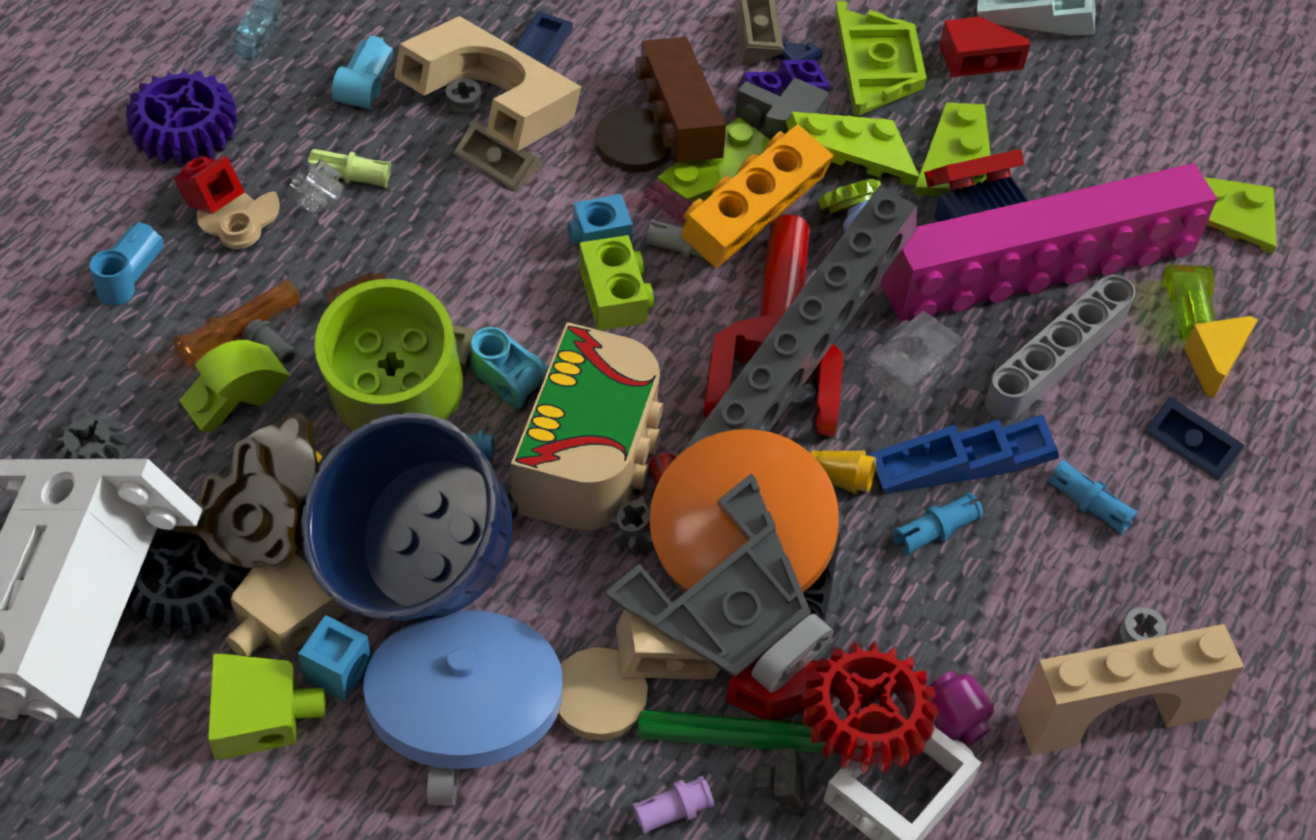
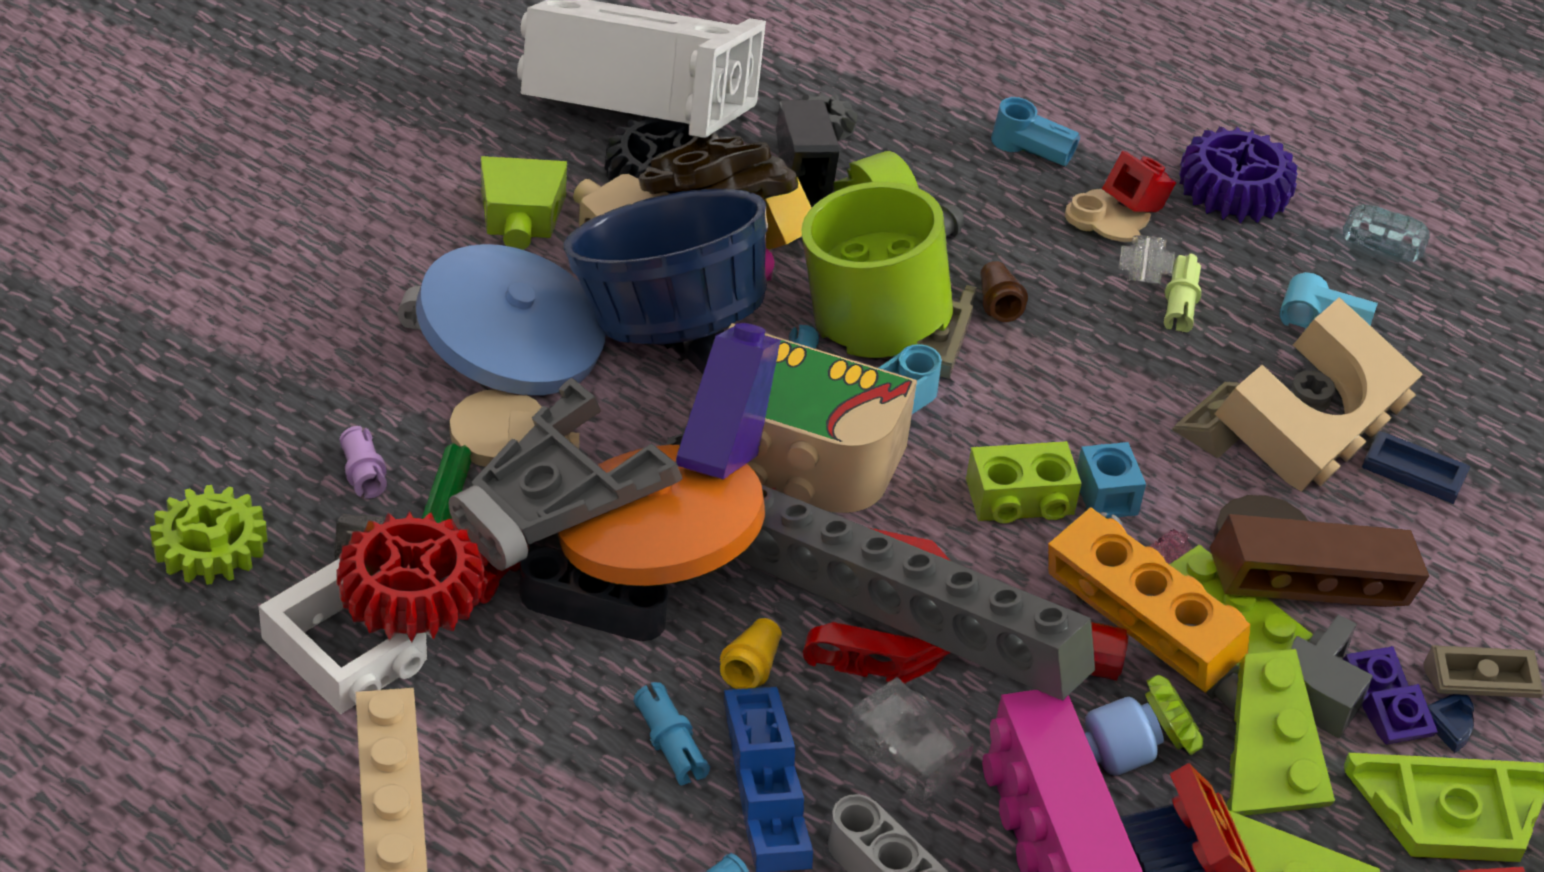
camera: 95 degrees right, 10 degrees down
clear orange pin [173,279,301,371] -> none
dark azure brick [298,615,371,702] -> none
magenta head [929,671,994,747] -> none
none -> dark purple slope [675,323,781,479]
none -> black slope [776,99,840,207]

